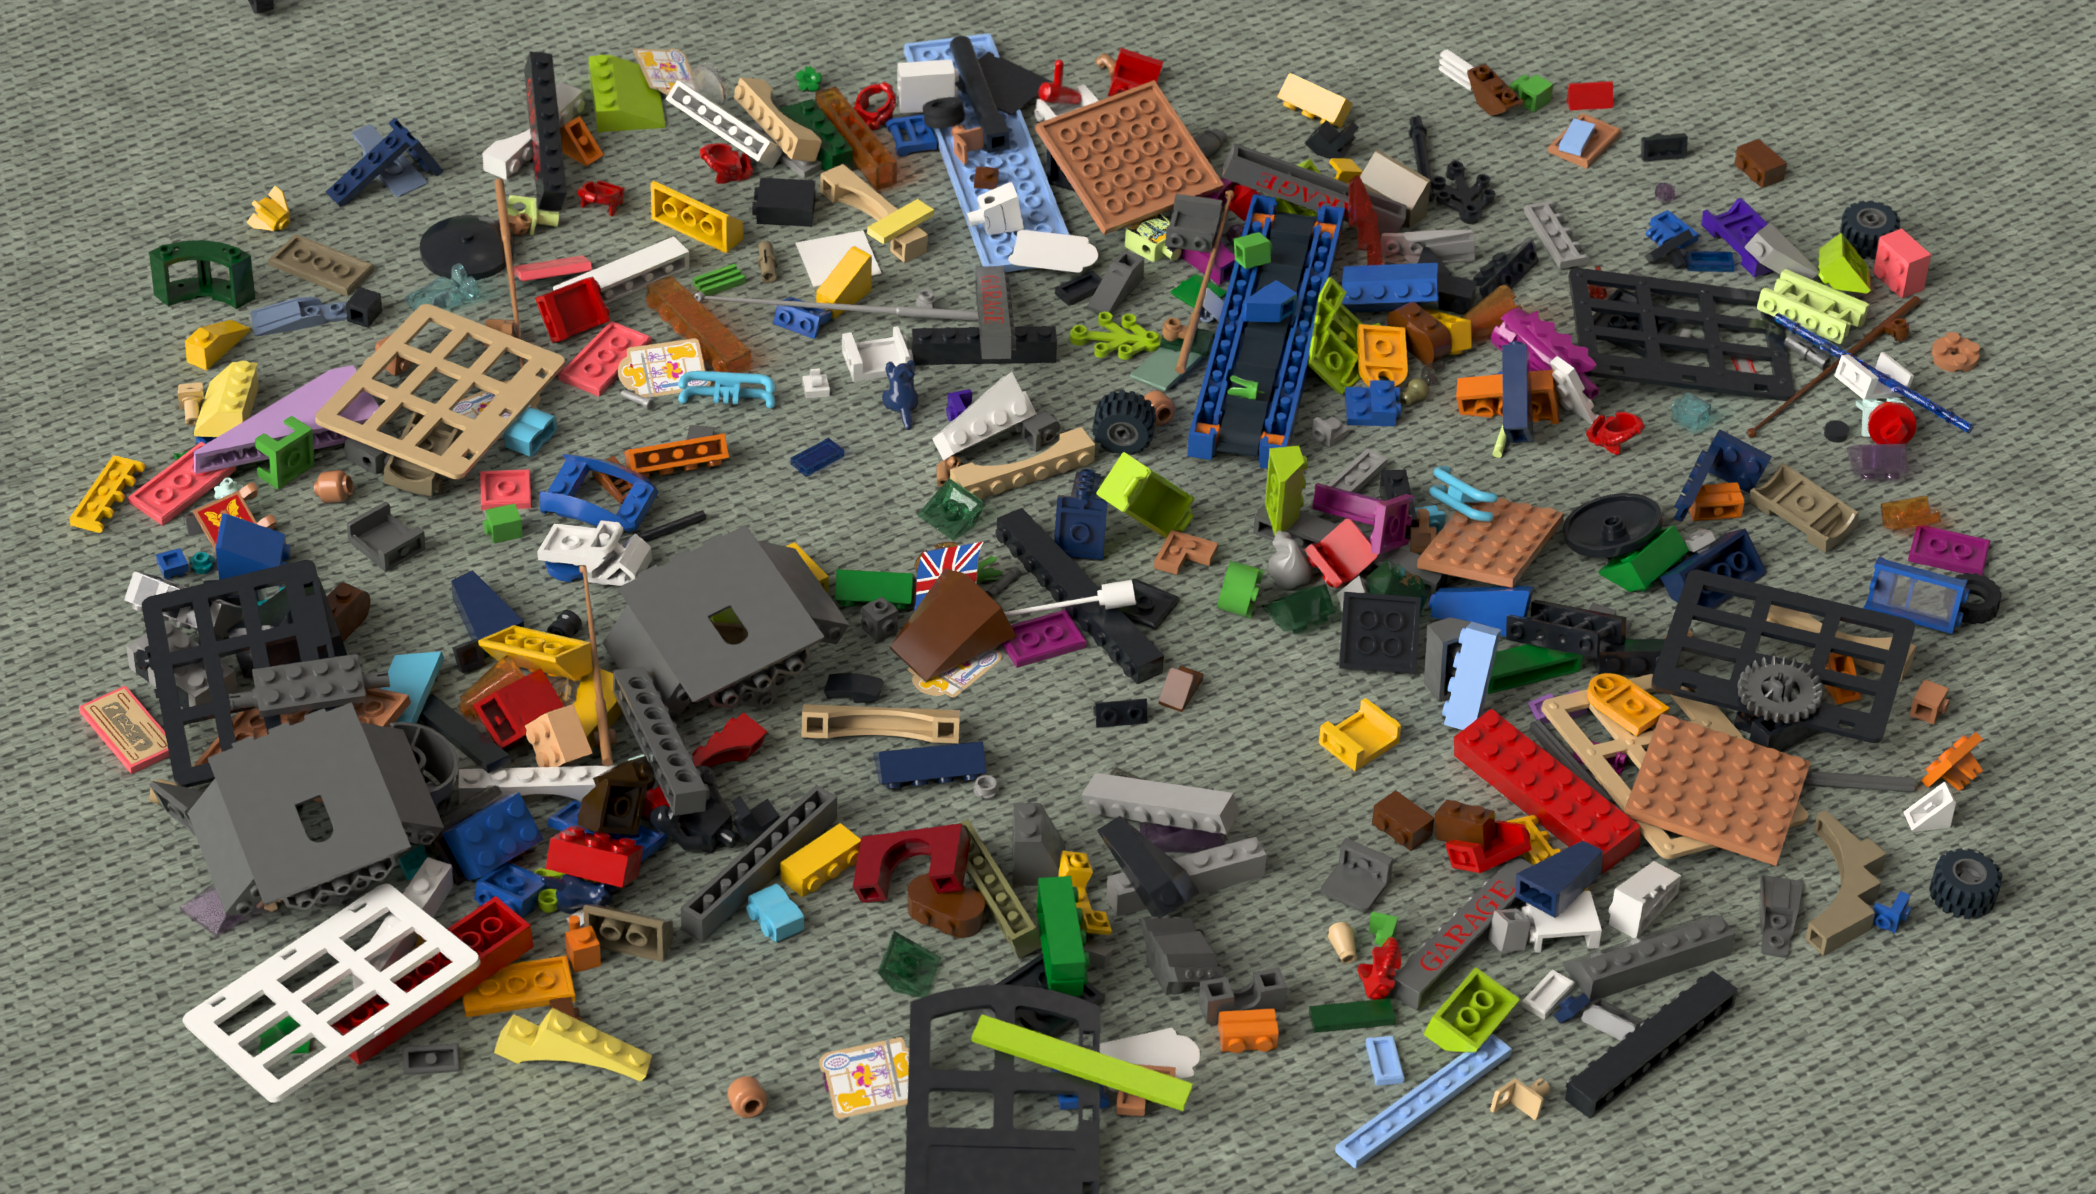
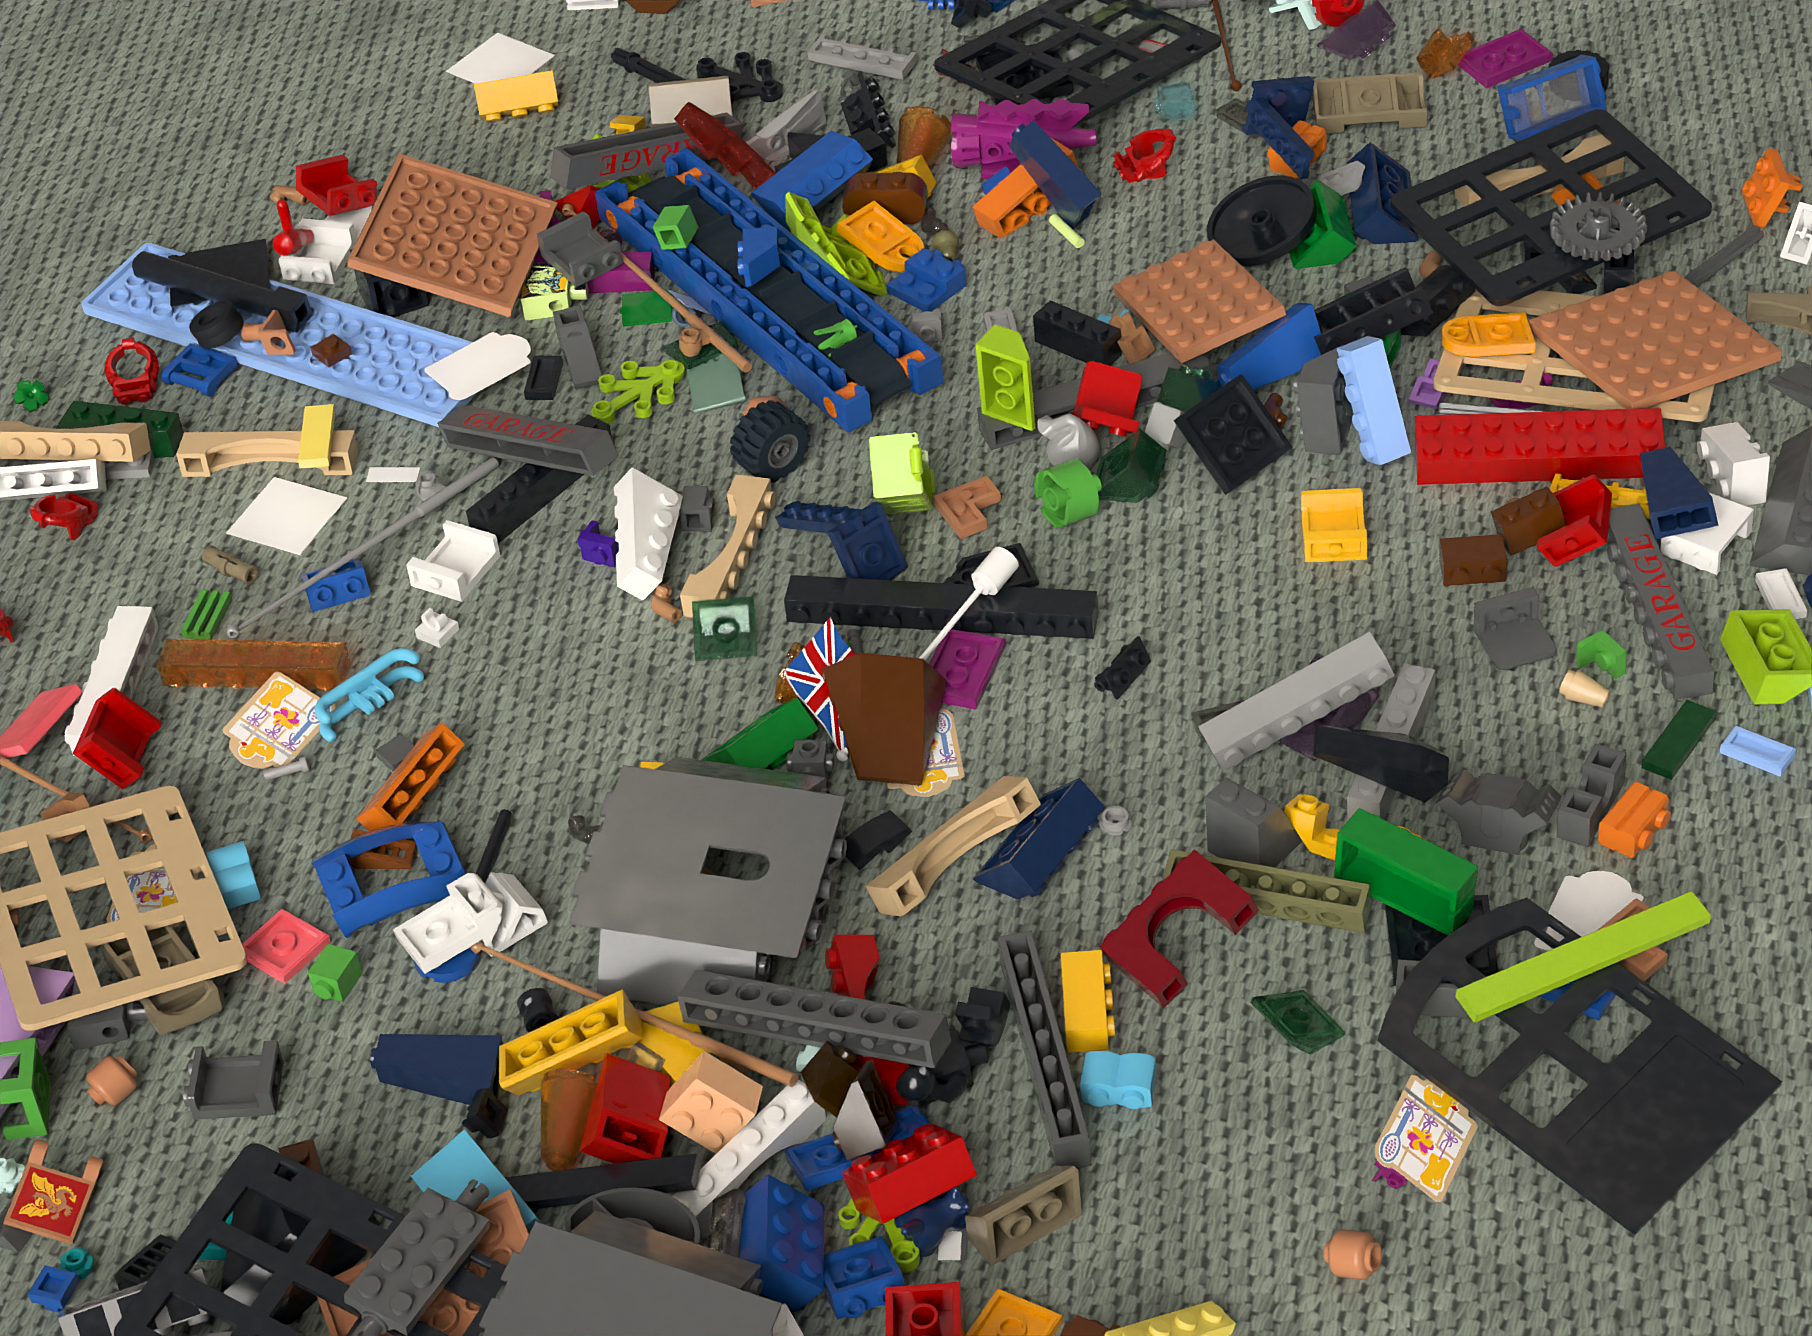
camera: 40 degrees left, 0 degrees up
blue slope [216,514,291,586] -> none
coral tile [558,321,652,396] -> none
orange brick [565,915,601,973] -> none
yellow slope [651,181,743,254] -> none
black brick [752,178,816,227] -> none
clear blue tile [790,437,844,477] -> none
clear orange brick [815,86,897,191] -> none
yellow slope [816,246,872,319] -> none
dark blue animal [882,360,918,430] -> none
white brick [897,59,959,113] -> none
reddish brown brick [907,873,985,938] -> none
white torso [967,182,1024,235] -> none
slope [1158,666,1204,712] -> none
black brick [1305,120,1359,159] -> none
magenta bracket [1312,483,1415,554] -> none
red piece [1357,937,1401,1000] -> none
medium azure piece [1430,466,1498,522] -> none
light grey brick [1488,909,1531,953] -> none
white wing [1550,356,1599,424] -> none
black tile [1824,420,1849,443] -> none
nougat brick [1910,679,1950,725] -> none
none -> white sticker [366,467,420,482]
none -> white piece [446,33,555,84]

